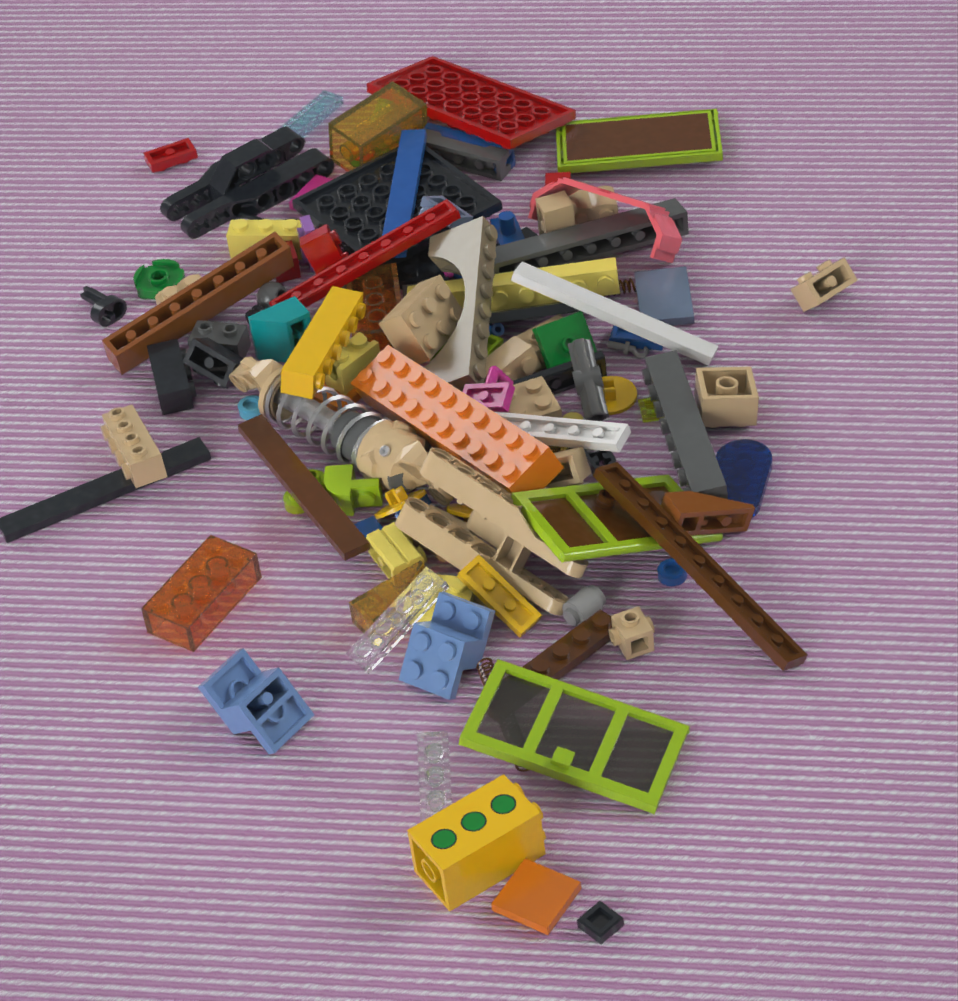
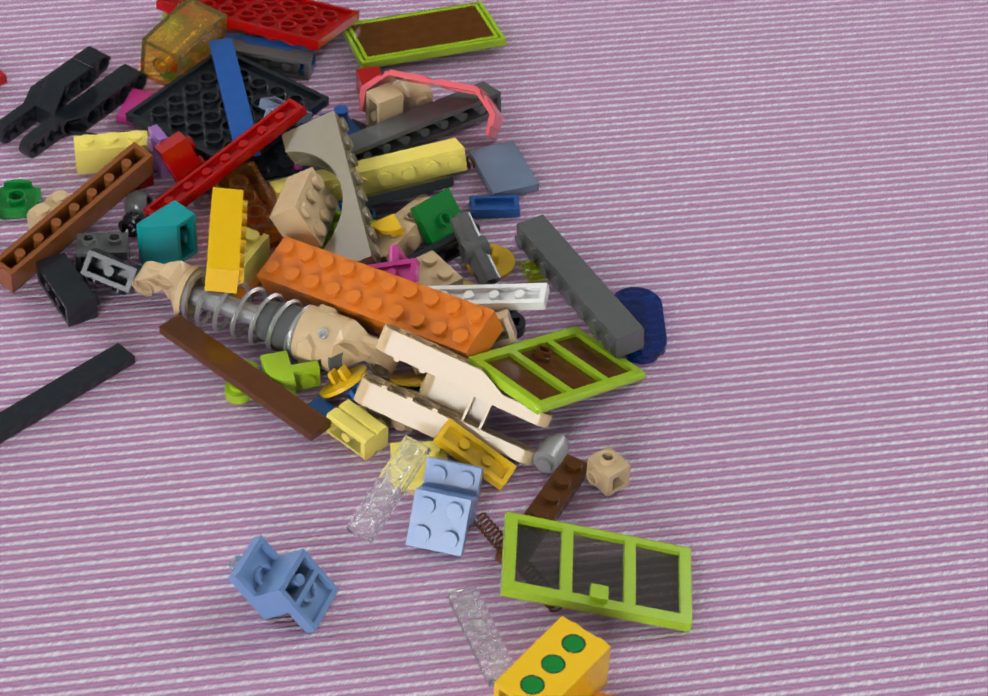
camera: 25 degrees left, 0 degrees up
tan brick [100,404,167,488] -> none
clear orange brick [141,535,262,652] -> none
medium azure tile [238,395,260,420] -> none
clear light blue tile [277,90,344,138] -> none
clear yellow slope [349,560,425,642] -> none
white tile [511,262,719,365] -> none
reddish brown plate [593,462,808,671] -> none
light grey hand [607,341,649,358] -> none
blue tile [657,558,687,587] -> none
dark orange slope [661,491,755,536] -> none
tan brick [694,366,759,428] -> none
tan brick [790,257,858,312] -> none
none -> yellow tile [371,213,404,237]

